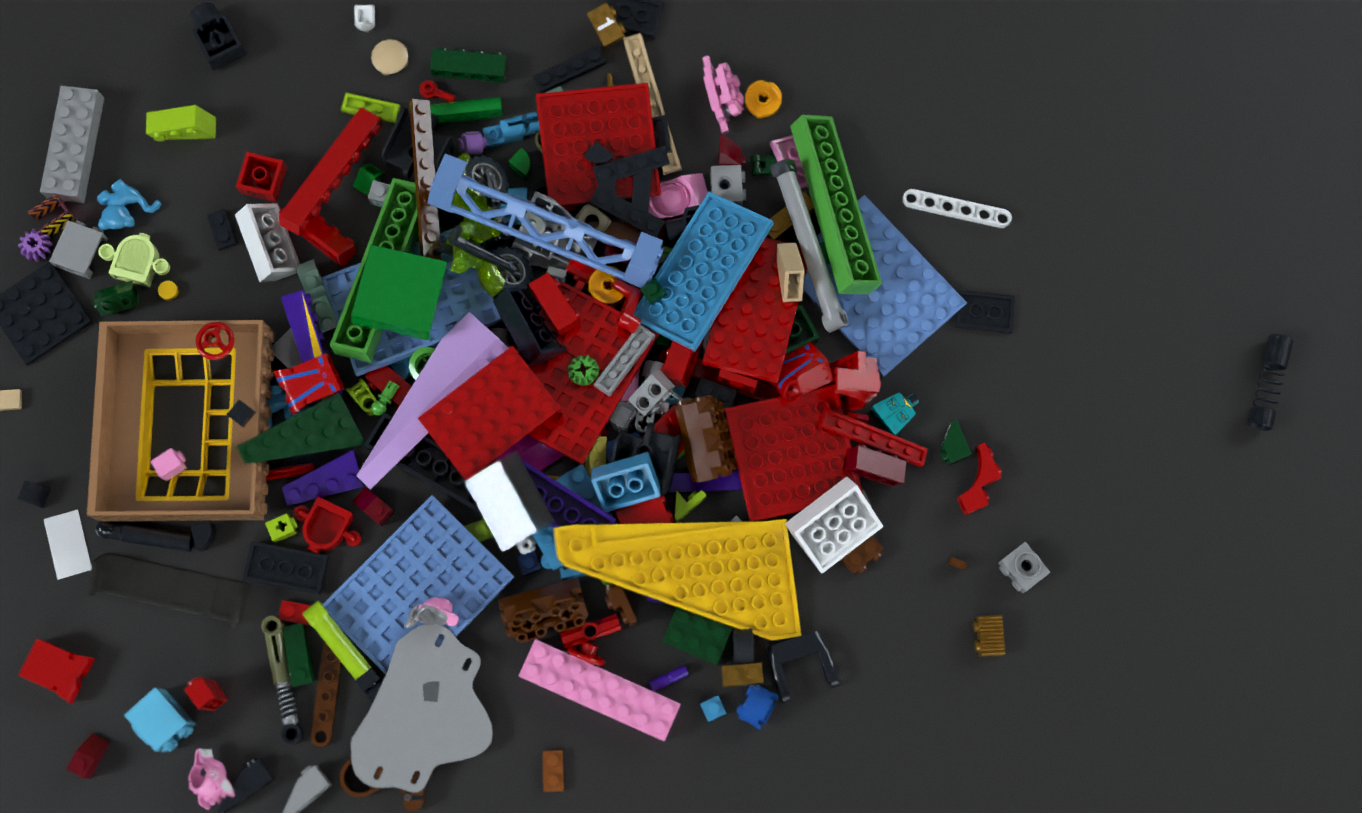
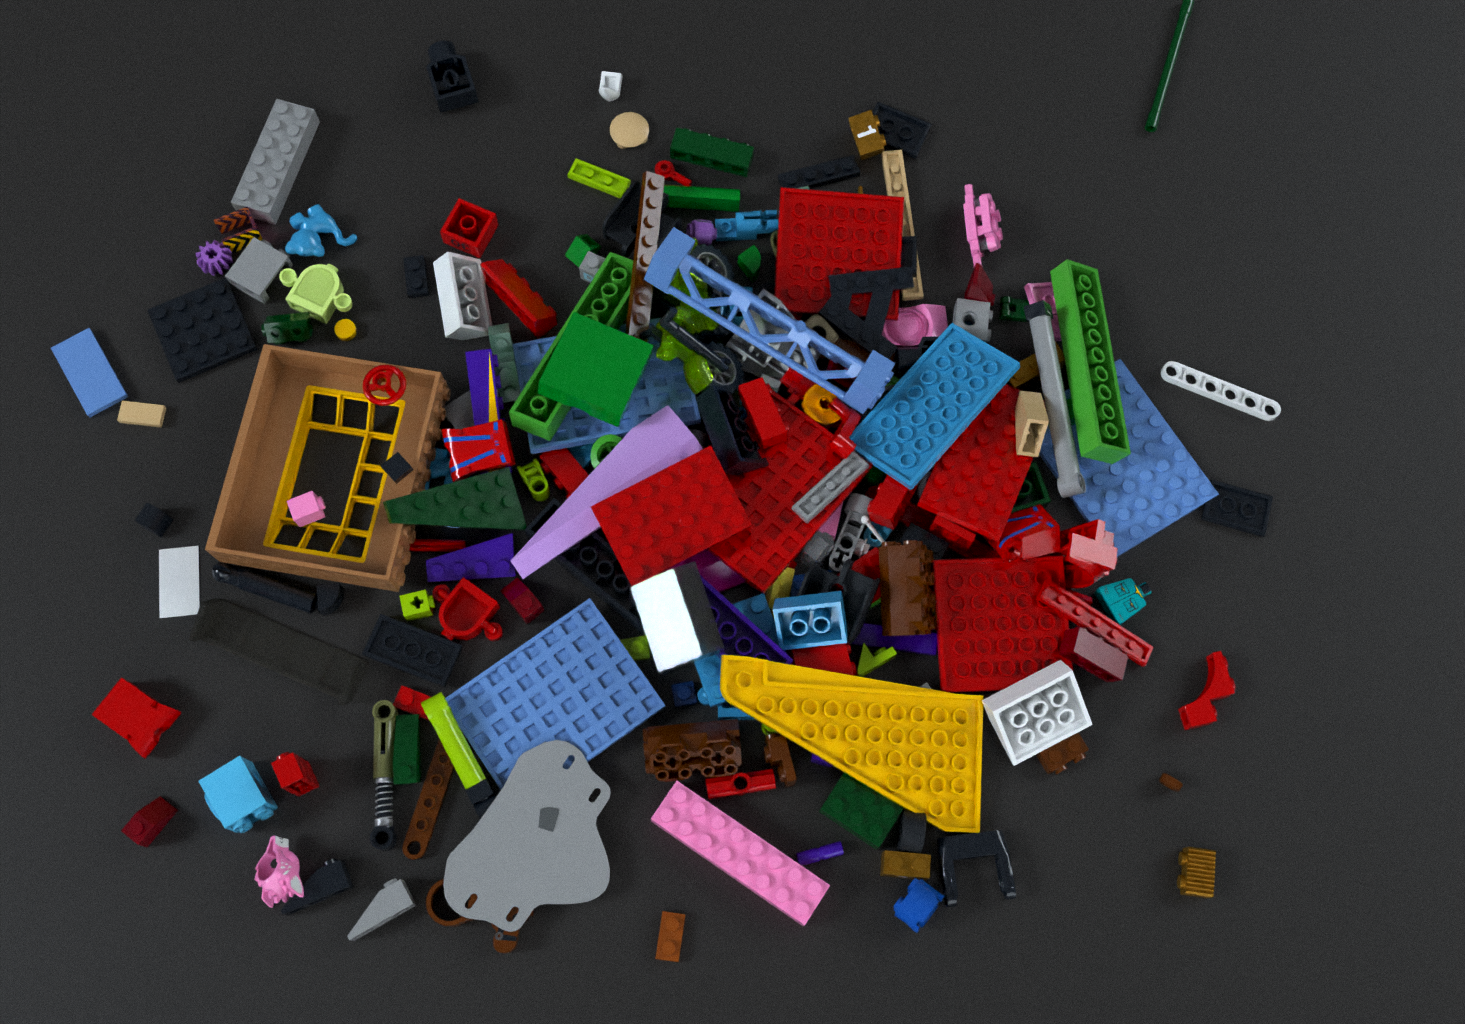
camera: 10 degrees right, 5 degrees down
lime wedge [146,105,216,141] -> none
red brick [279,107,381,236] -> none
bright green pin [371,380,400,416] -> none
hair [404,597,459,628] -> none
white plate [517,535,536,554] -> none
bright green gear [568,355,599,386] -> none
red piece [568,641,605,666] -> none
black brick [583,141,613,165] -> none
light grey brick [628,370,675,416] -> none
dark green plate [640,278,667,305] -> none
dark azure plate [700,696,726,722] -> none
light orange plate [745,80,782,119] -> none
dark green slope [939,419,972,466] -> none
light grey brick [998,542,1050,593] -> none

